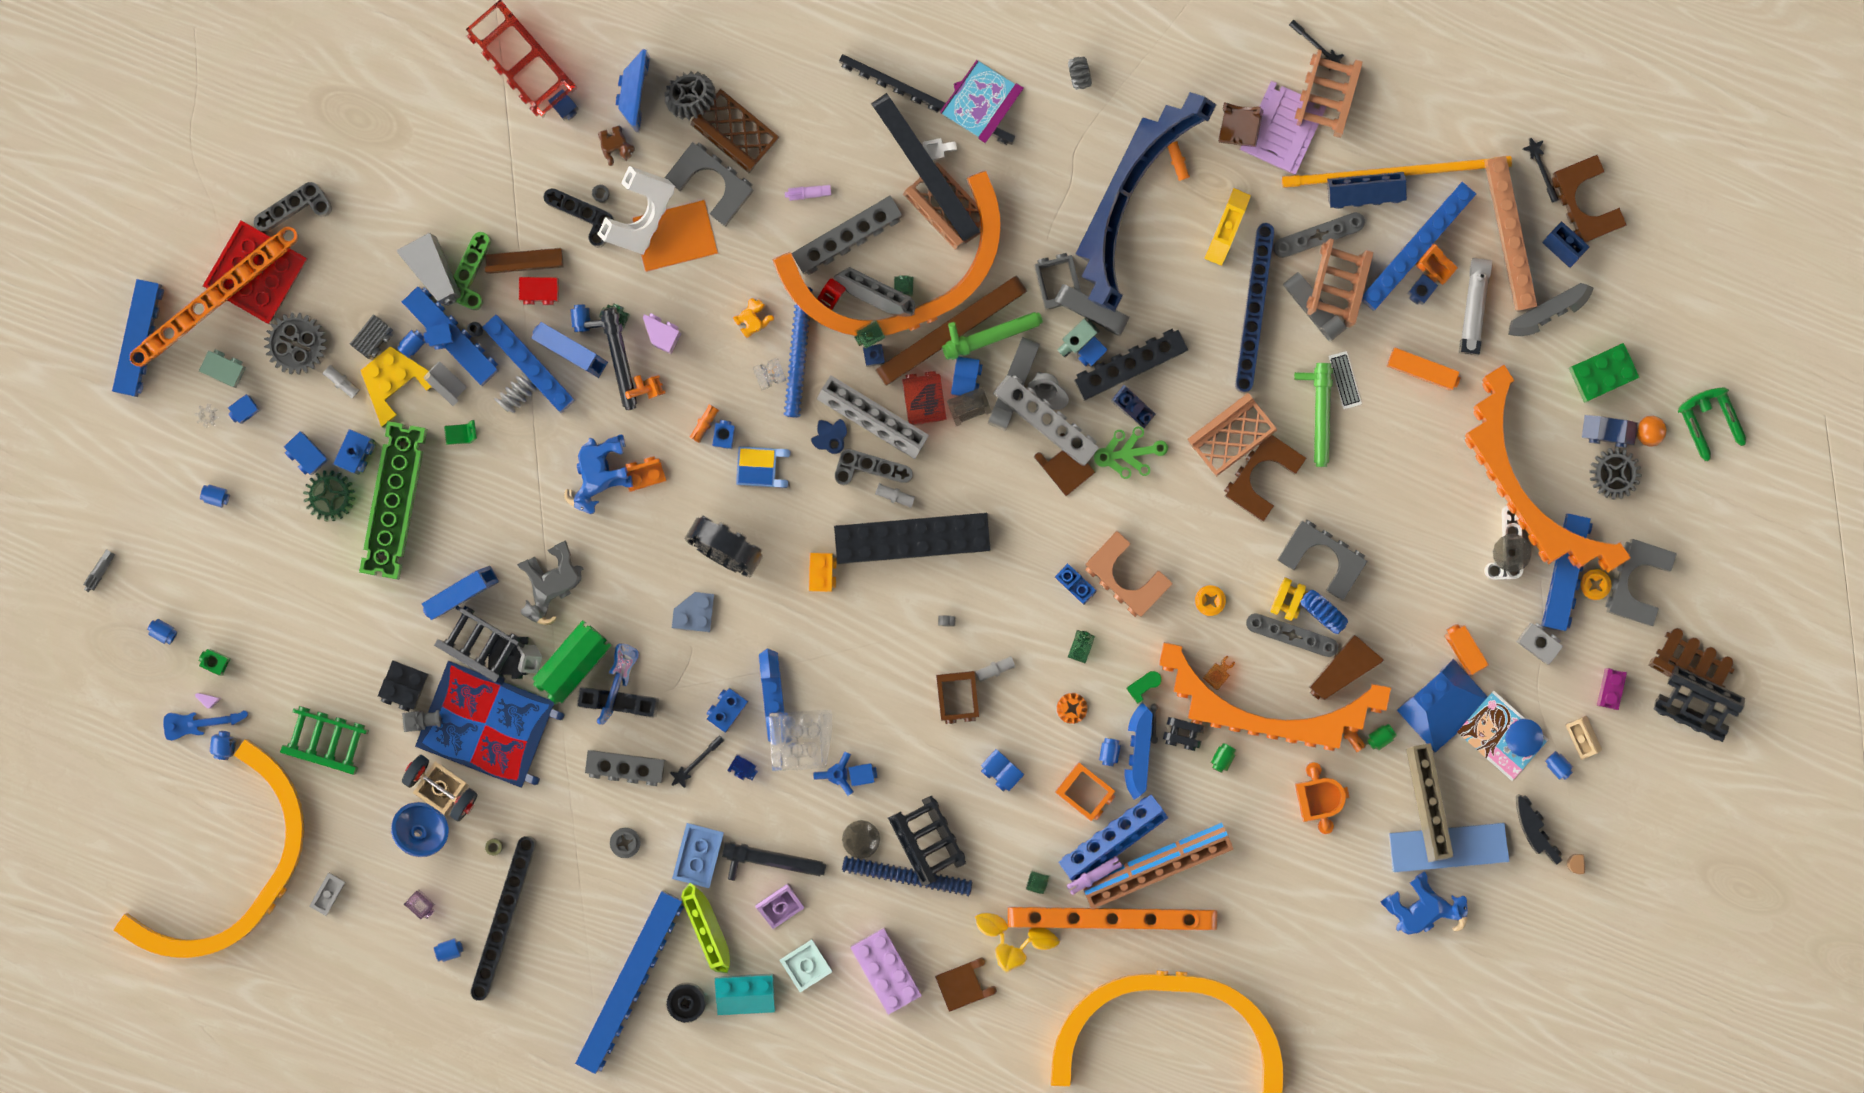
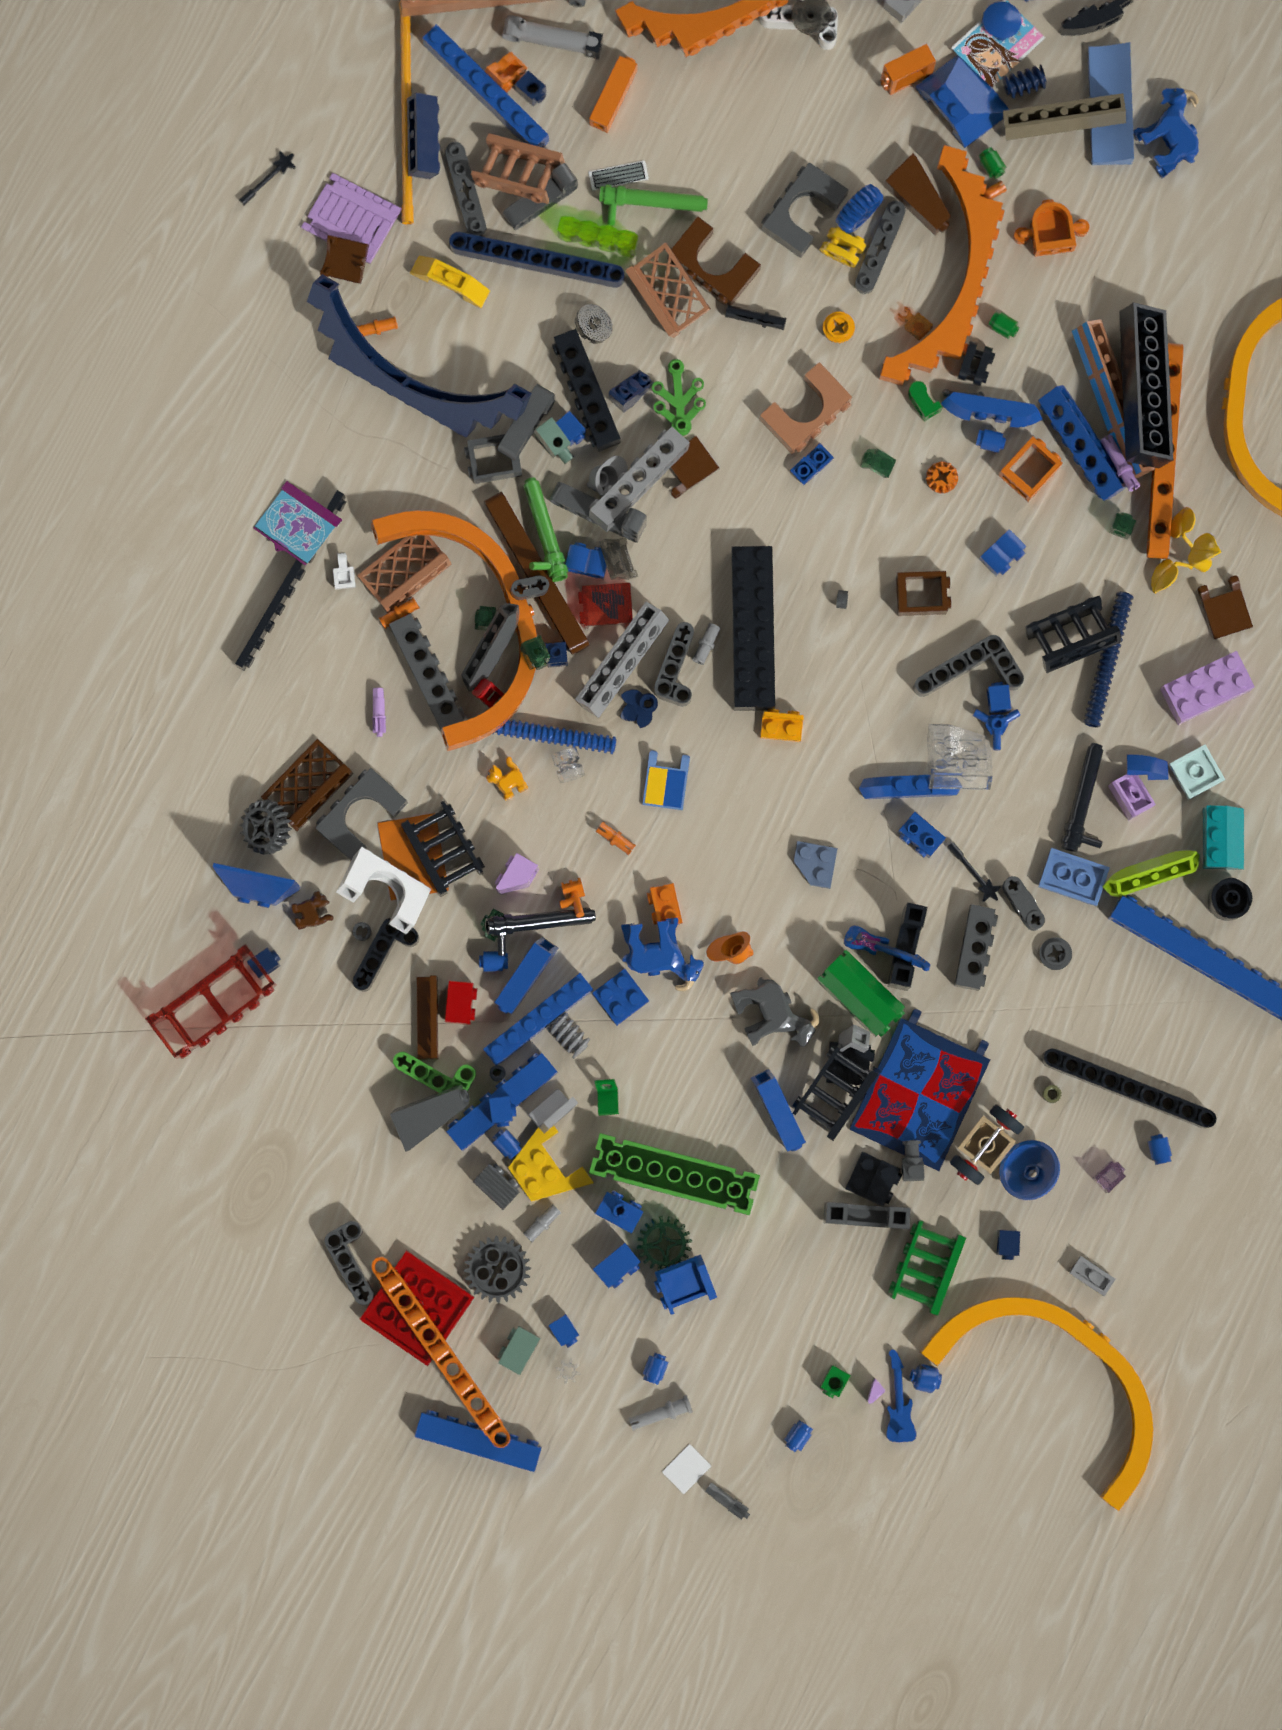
camera: 90 degrees left, 5 degrees down
black brick [685,515,763,577] -> none
blue brick [712,420,735,449] -> none
clear blue brick [727,754,758,781] -> none
clear smoke dish [842,820,880,859] -> none
black beam [871,93,981,244] -> none
light grey pin [975,656,1015,682] -> none
dark grey gear [1068,56,1092,90] -> none
nougat fence [1294,49,1363,138] -> none
none -> orange pin [379,597,420,629]
none -> black fence [401,801,485,897]
none -> dark grey beam [511,576,549,600]
none -> clear neon green brick [557,216,639,257]
none -> clear smoke plate [574,304,613,344]
none -> blue plate [592,969,650,1026]
none -> light grey pin [629,1395,693,1431]
none -> blue panel [653,1254,718,1315]
none -> white sticker [662,1444,711,1494]
none -> orange piece [706,931,754,964]
none -> black pin [725,305,787,331]
none -> dark grey arch [823,1202,911,1229]
none -> dark grey beam [914,635,1024,697]
none -> dark blue brick [996,1230,1020,1260]
none -> dark blue piece [1002,64,1046,99]
none -> dark grey piece [1002,876,1045,931]
none -> black brick [1119,302,1174,469]
none -> blue slope [1127,754,1168,780]

